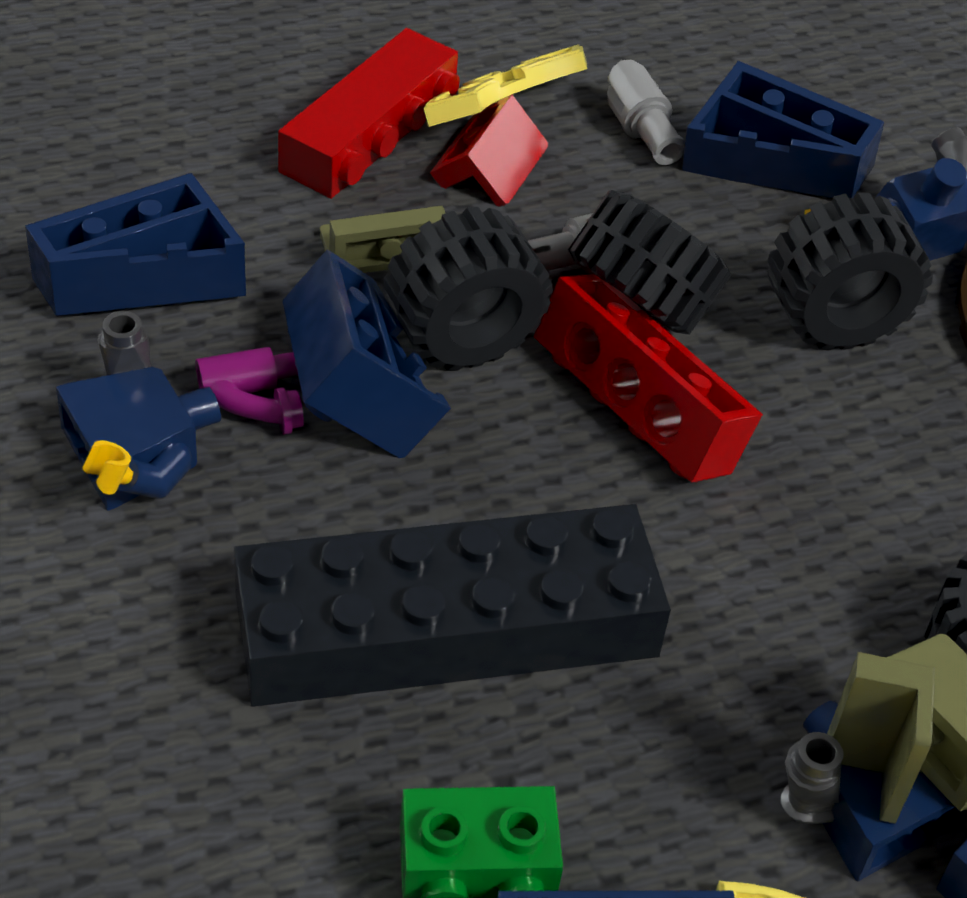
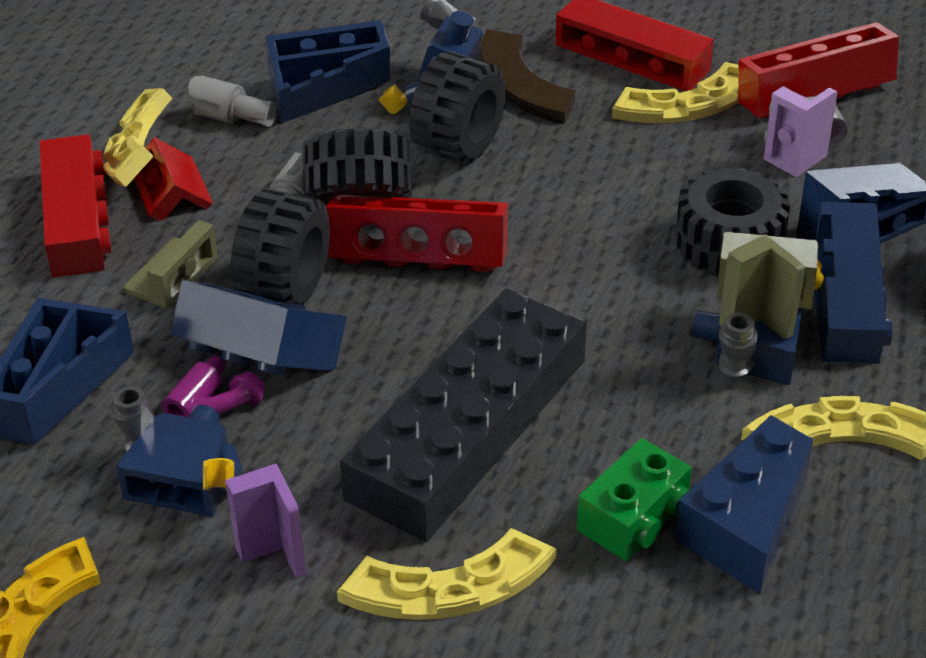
camera: 40 degrees left, 5 degrees down
none -> medium lavender panel [225,464,306,578]
none -> light yellow tile [337,528,556,620]

